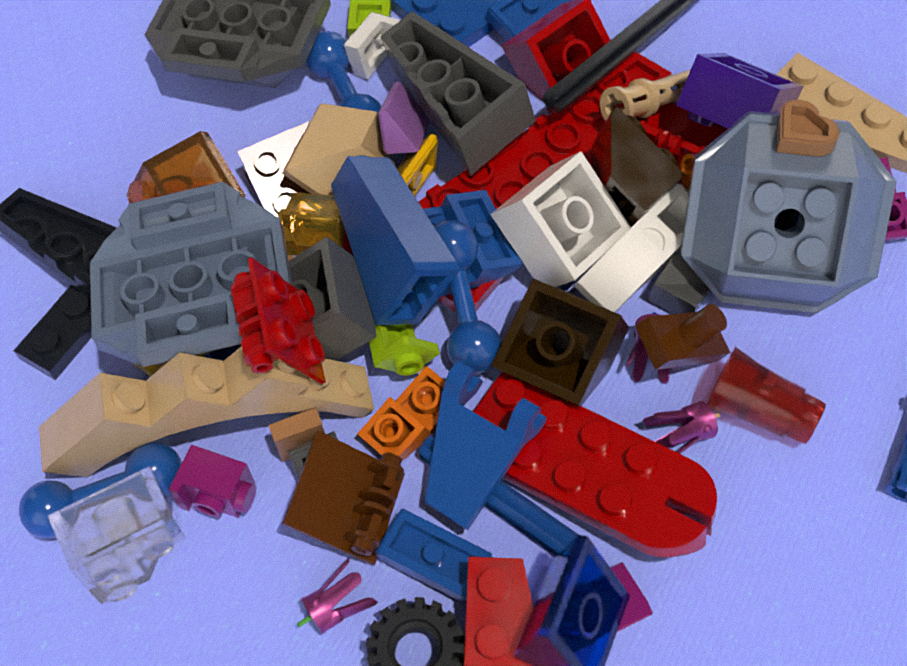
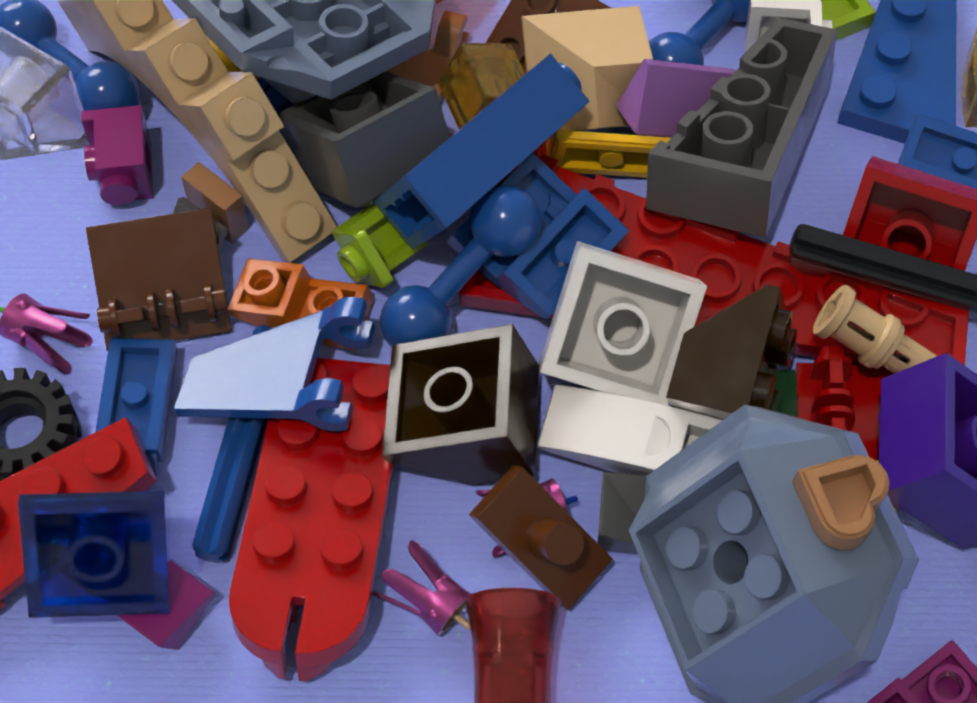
camera: 60 degrees right, 0 degrees up
red hinge [230,257,326,384] -> none

